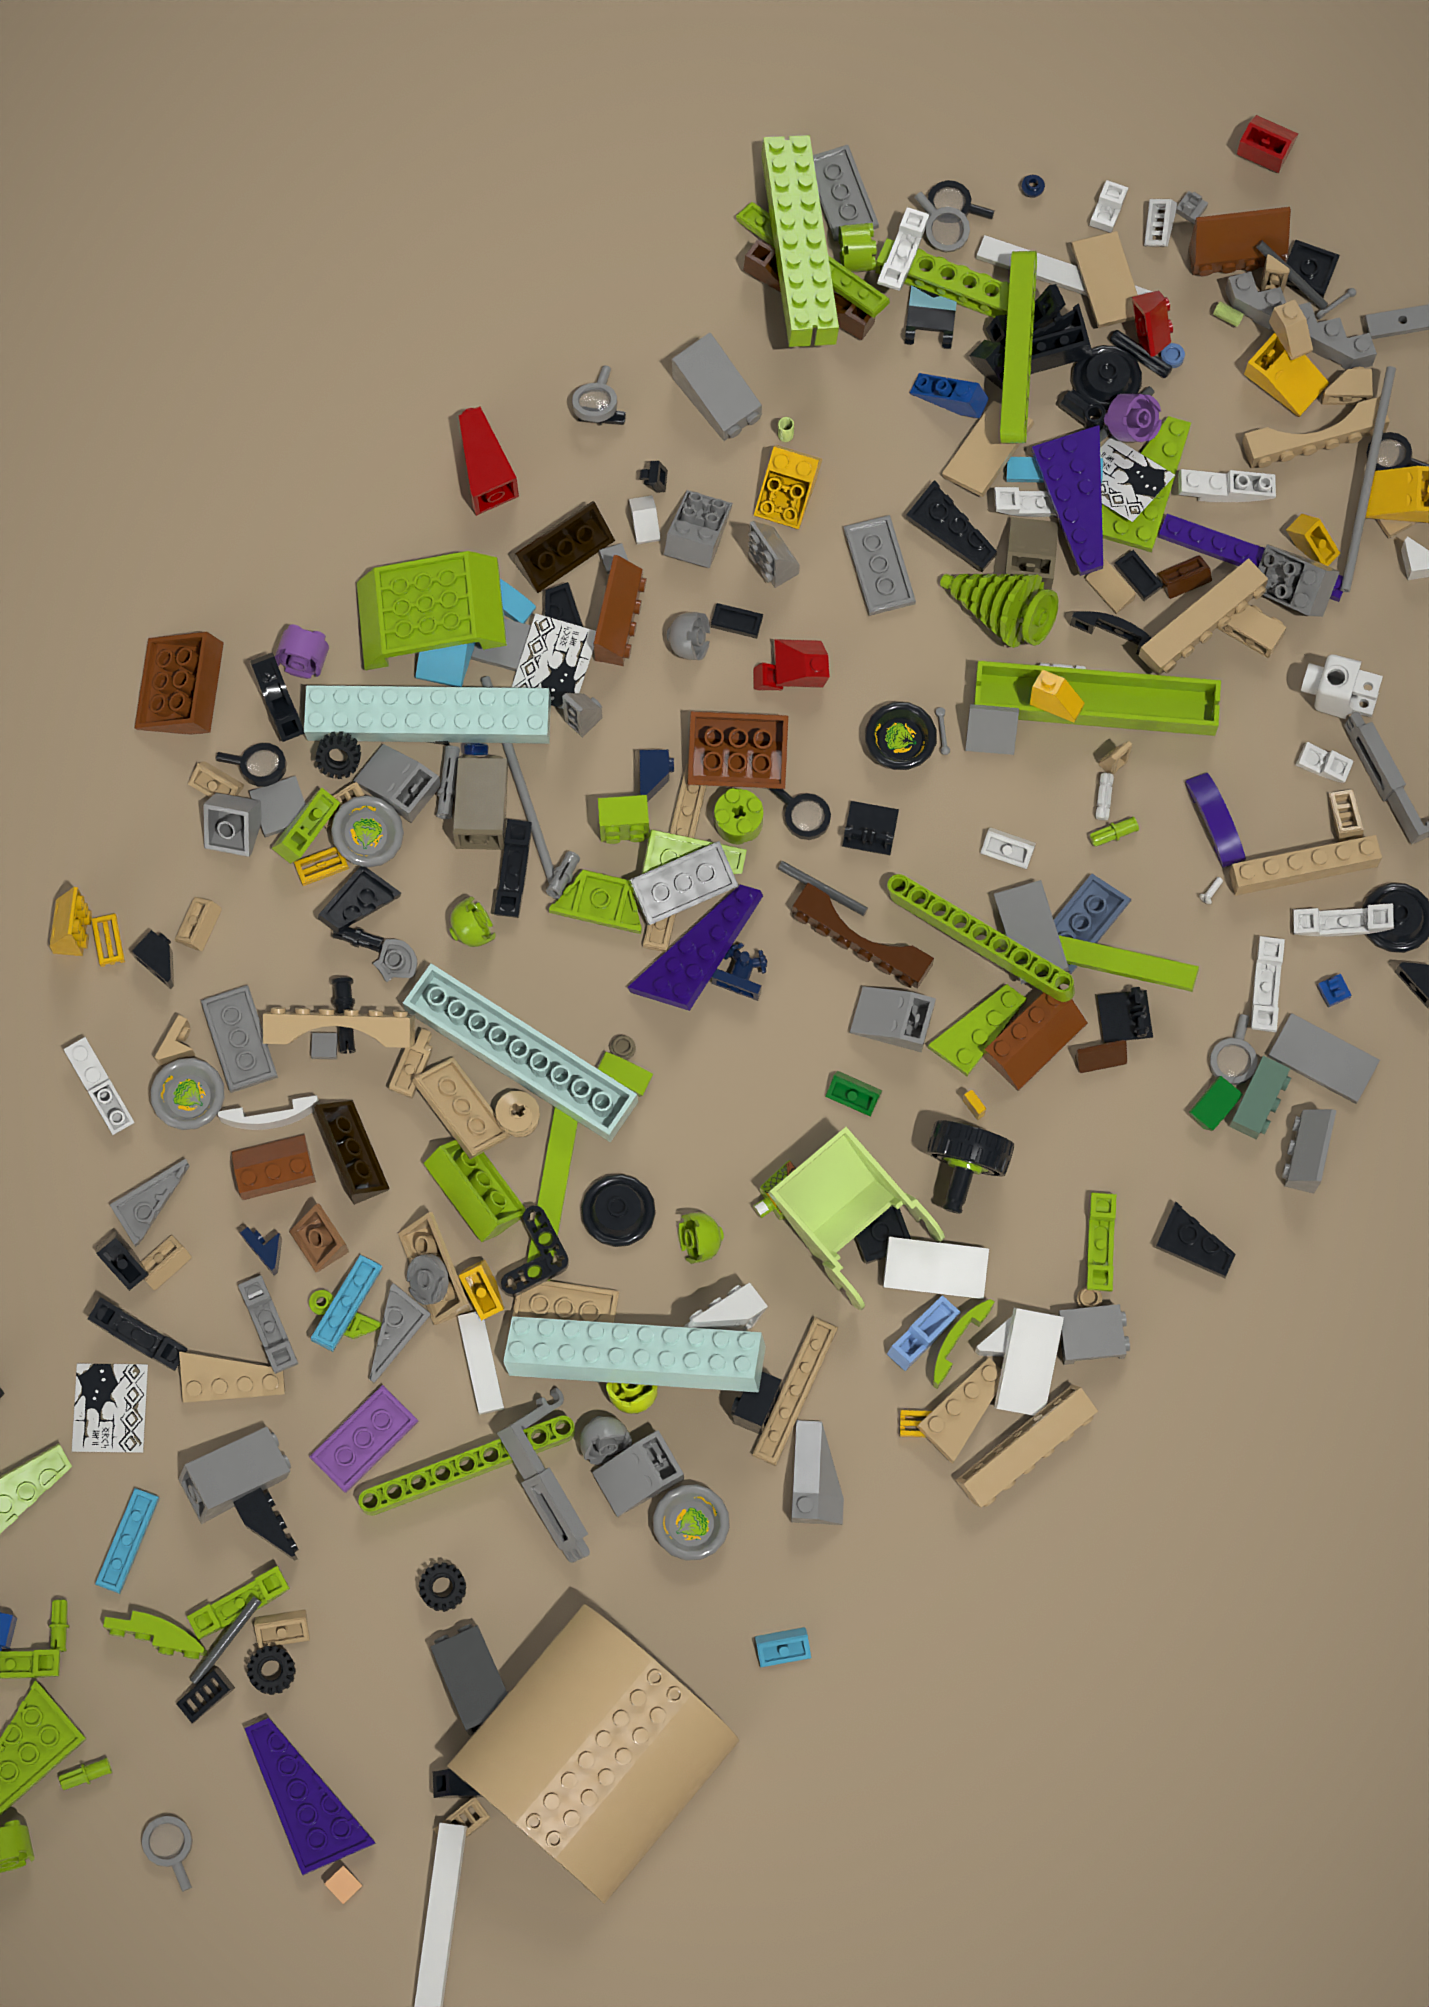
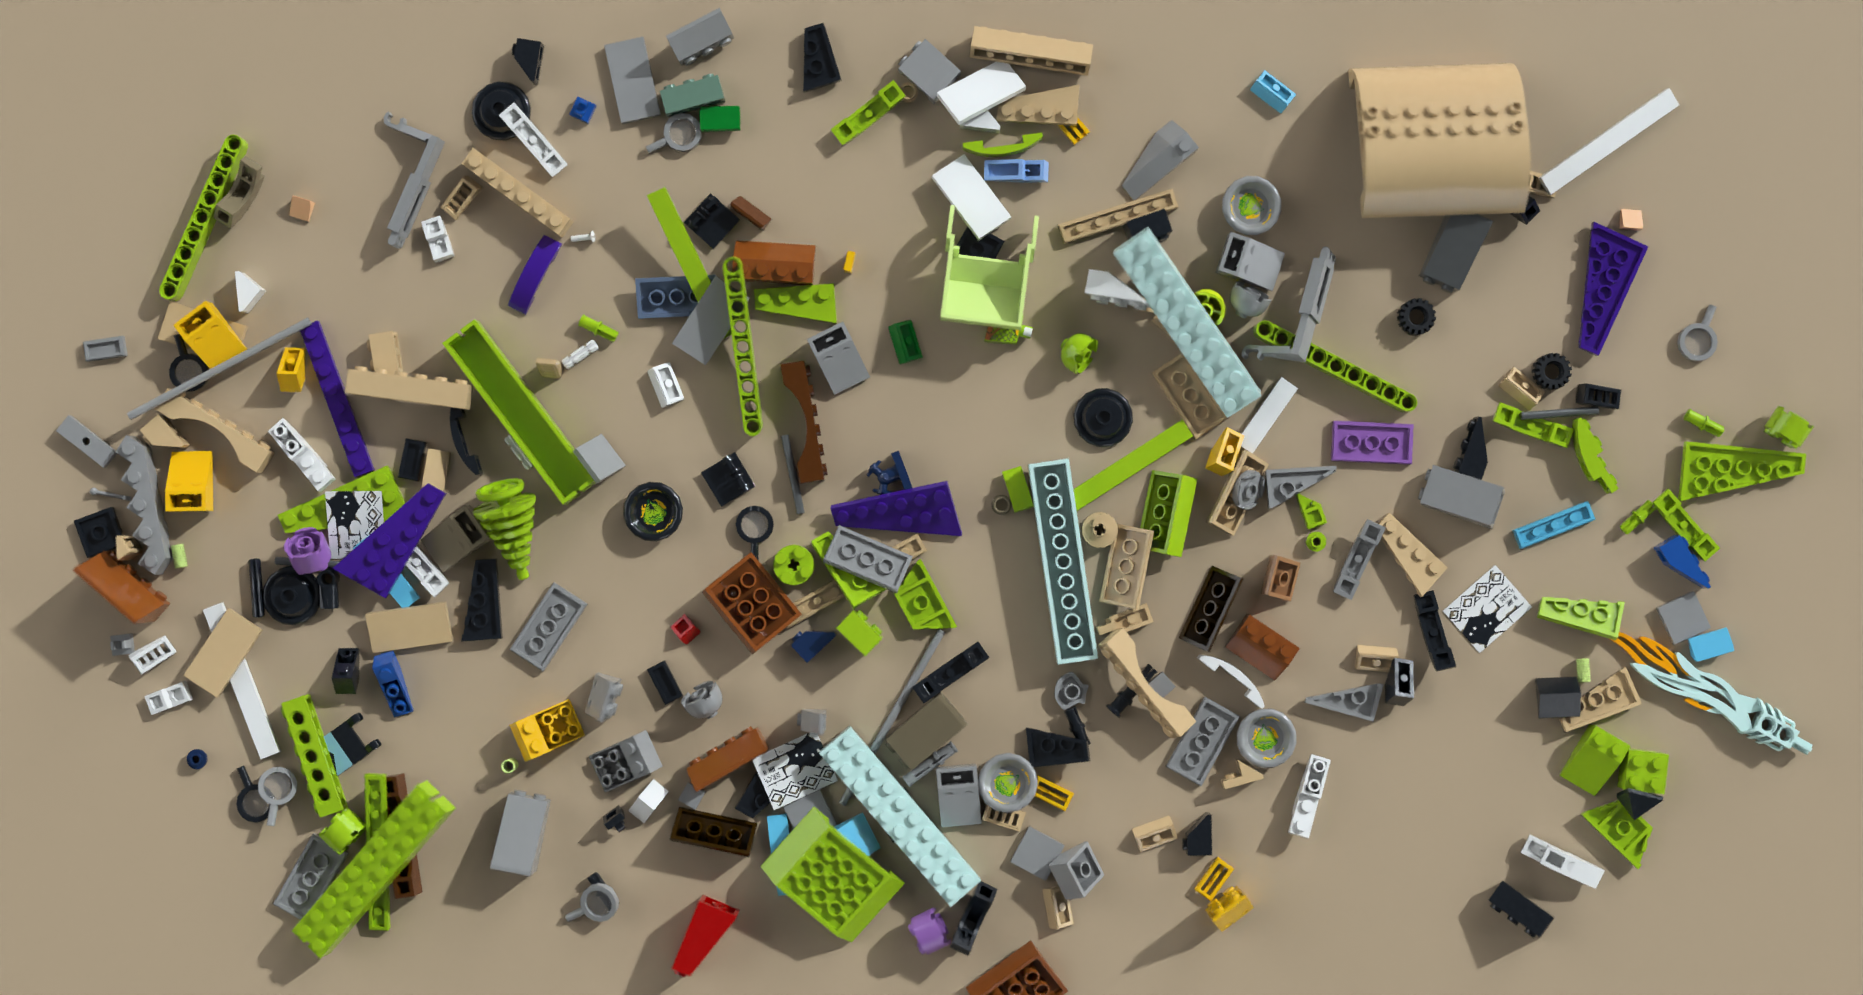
camera: 130 degrees left, 15 degrees up
black piece [216,743,287,787] -> none
dark blue slope [240,1227,282,1276] -> none
lime slope [272,788,340,864] -> none
medium azure tile [311,1255,382,1352] -> none
black tyre [315,731,361,779] -> none
lime cylinder [449,897,496,947] -> none
clear blue tile [464,743,489,755] -> none
black beam [501,1205,569,1297] -> none
light grey pin [546,851,580,898] -> none
red slope [774,639,830,688] -> none
white slope [877,207,929,291] -> none
black wheel [927,1120,1014,1214] -> none
light grey hinge [936,707,950,755] -> none
black arch [986,284,1066,347] -> none
lime beam [1000,251,1037,444] -> none
yellow slope [1030,670,1085,723] -> none
black wedge [1031,303,1093,374] -> none
red slope [1132,290,1173,357] -> none
reddish brown slope [1157,555,1212,599] -> none
medium blue tile [1161,343,1185,368] -> none
red slope [1237,115,1299,173] -> none
white slope [1251,936,1285,1032] -> none
dark grey bar [1255,240,1328,310] -> none
light grey slope [1258,544,1340,617] -> none
tan slope [1269,299,1313,360] -> none
white piece [1301,654,1383,719] -> none

